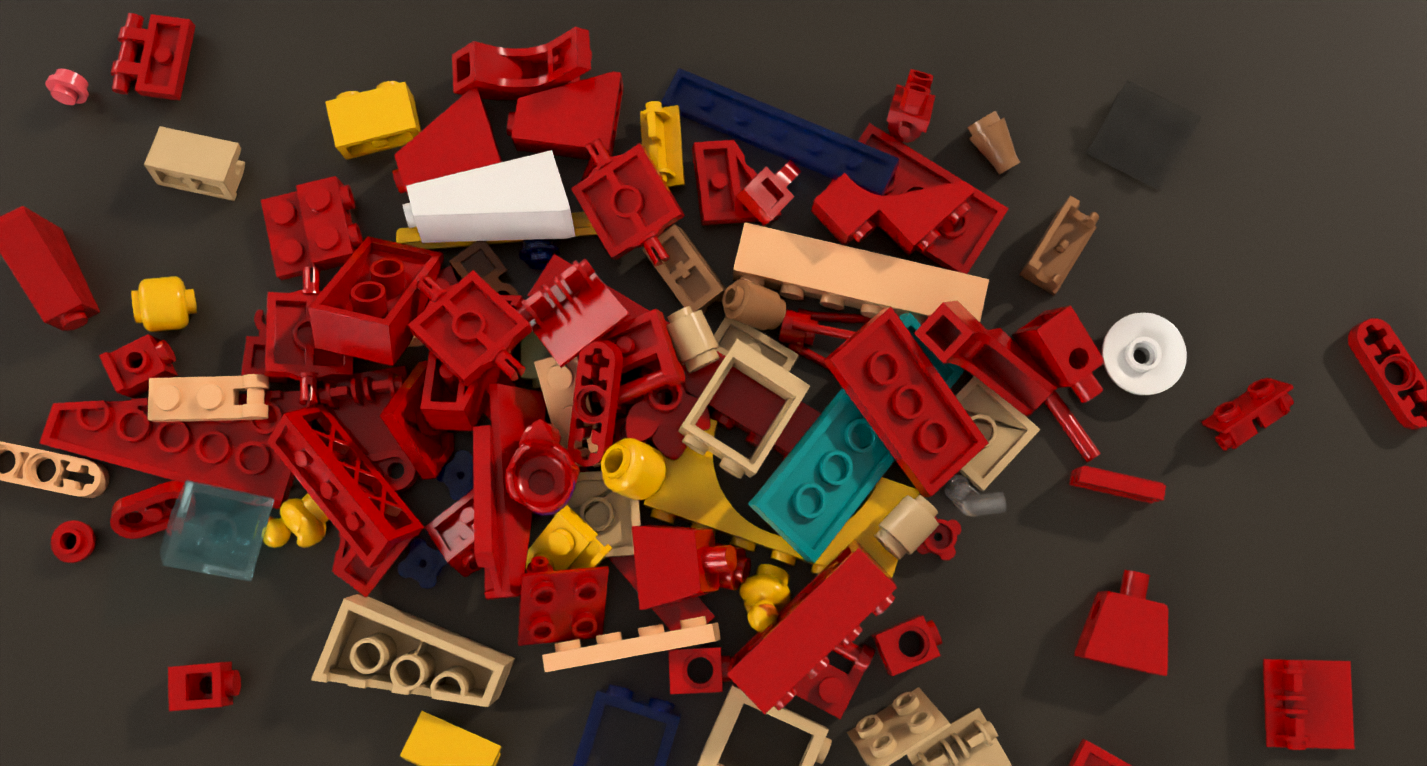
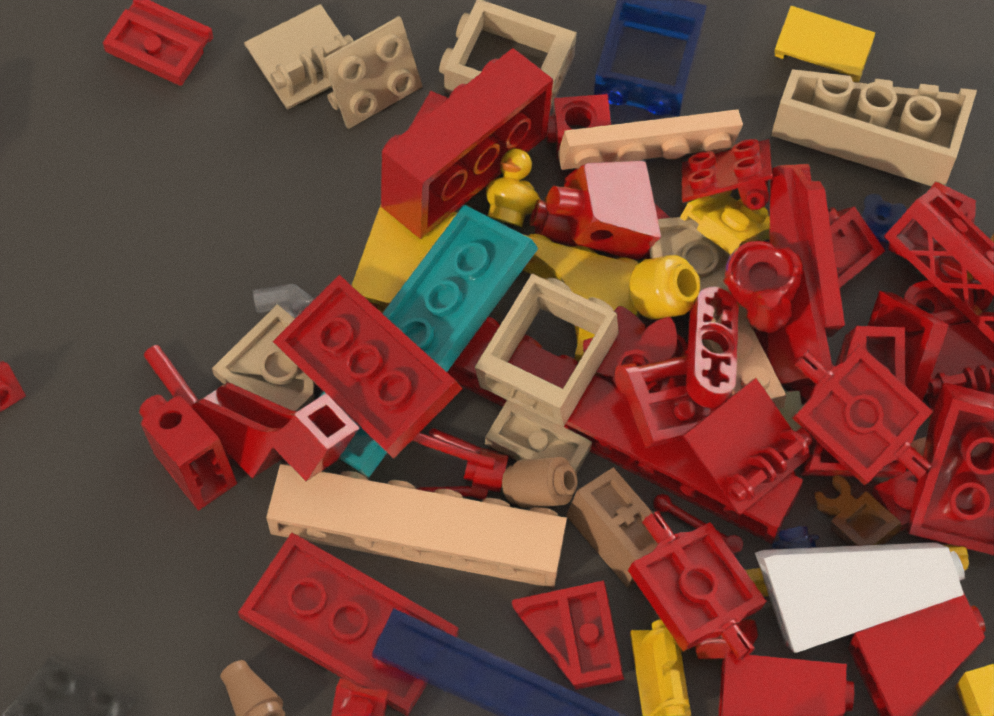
camera: 175 degrees right, 15 degrees down
clear blue plate [436,450,474,501] -> none
tan brick [666,306,720,373] -> none
plate [736,159,802,226] -> none
red arch [811,173,975,256] -> none
red brick [871,615,942,676] -> none
tan brick [874,495,939,560] -> none
red plate [916,516,961,561] -> none
medium nougat hinge [1019,195,1099,296] -> none
red tile [1069,465,1166,503] -> none
red torso [1074,570,1168,676] -> none
white dish [1102,313,1187,395] -> none
none -> red hinge [653,494,743,556]

